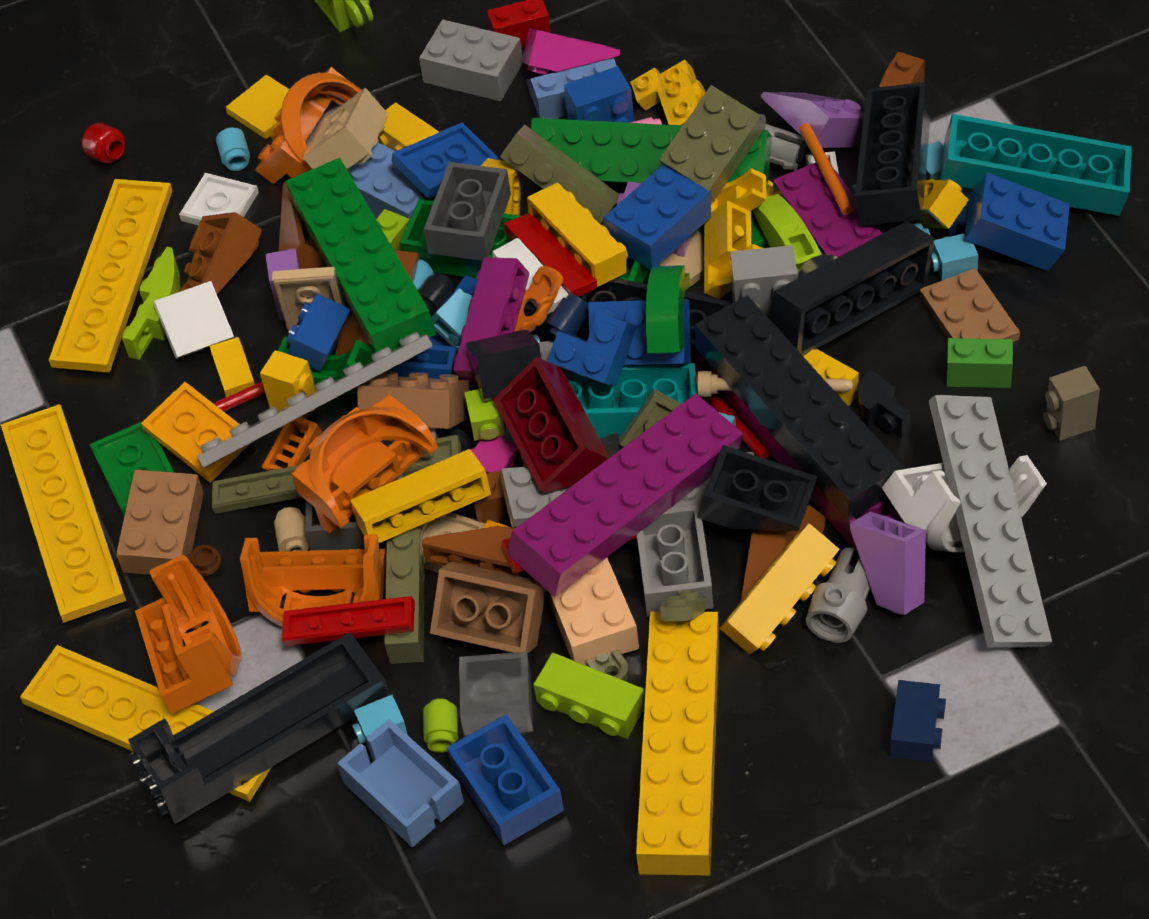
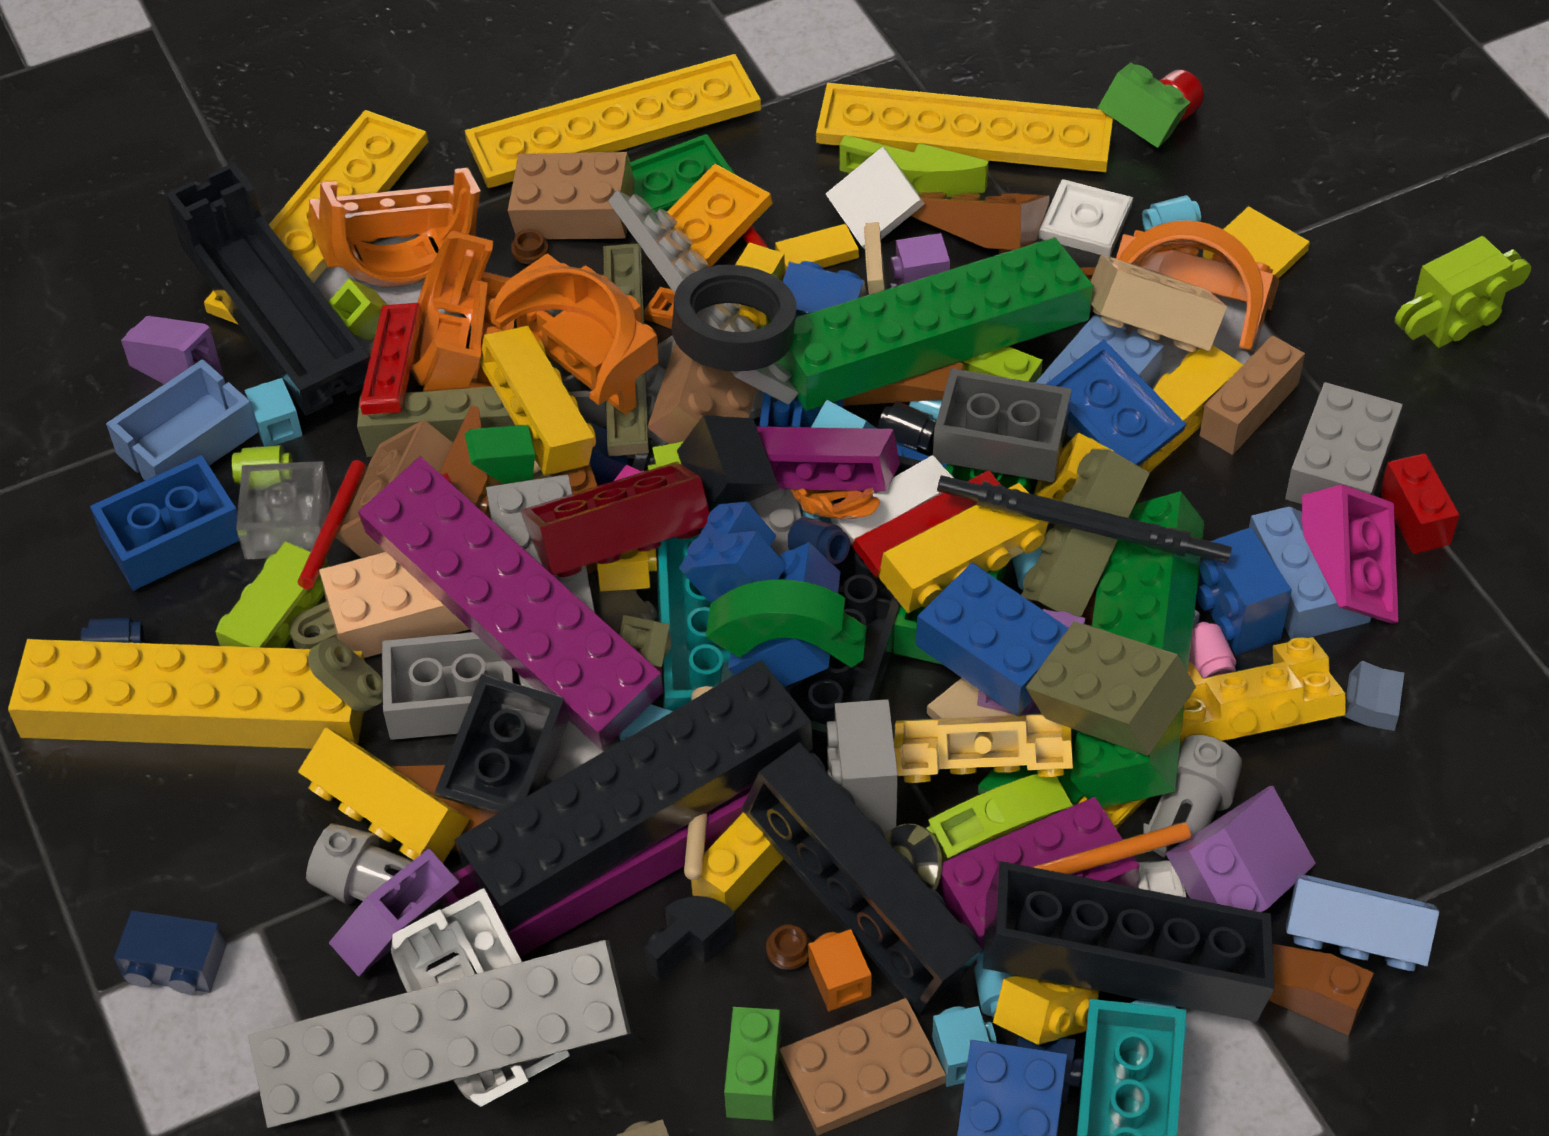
camera: 85 degrees right, 0 degrees up
none -> dark blue brick [81,617,145,643]
none -> medium lavender slope [121,316,224,384]
none -> red bar [297,460,366,589]
none -> lime brick [328,278,387,342]
none -> green slope [464,425,535,484]
none -> black tyre [672,265,797,371]
none -> reddish brown plate [766,925,811,970]
none -> orange brick [808,929,872,1011]
none -> black axle [937,475,1232,563]
none -> bright green brick [1098,63,1191,148]
none -> medium nougat brick [1200,335,1305,455]
none -> medium blue piece [1286,873,1439,971]
none -> sand blue piece [1343,661,1404,731]

